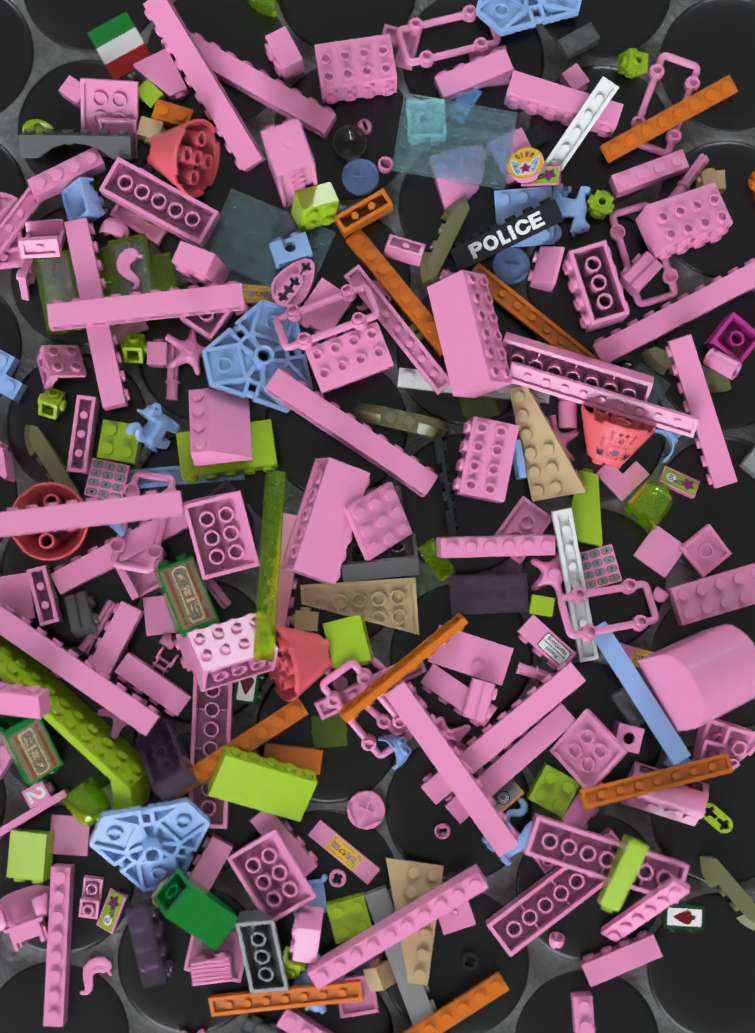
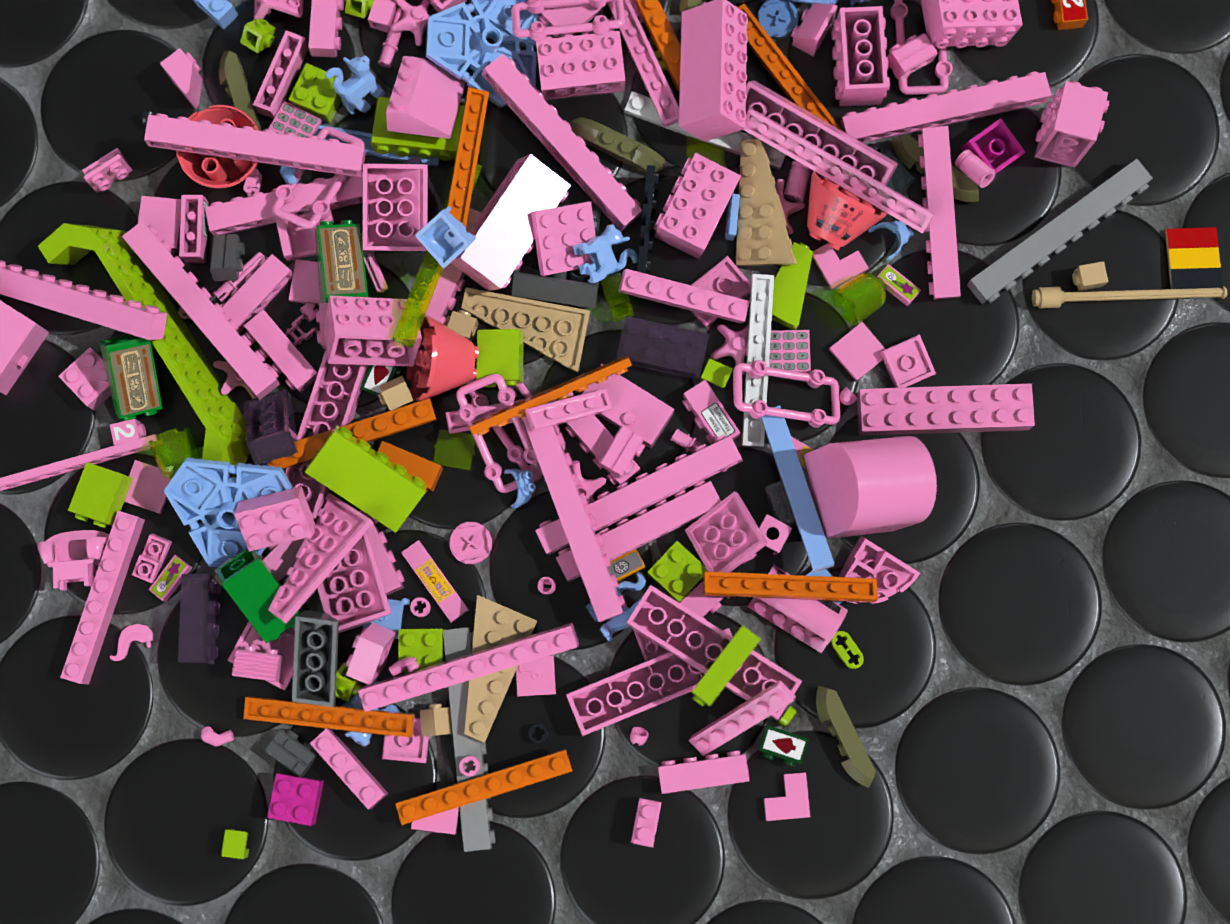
camera: 15 degrees right, 5 degrees down
none -> bright pink brick [234,486,315,551]
none -> bright pink piece [244,168,262,197]
none -> bright pink wing [268,492,373,624]
none -> tan brick [378,375,413,411]
none -> bright pink arm [389,656,419,677]
none -> light blue brick [415,206,477,269]
none -> orange plate [447,87,489,227]
none -> bright pink bush [459,756,480,776]
none -> bright pink tile [525,388,613,431]
none -> light blue animal [573,224,638,283]
none -> bright pink tile [764,772,810,821]

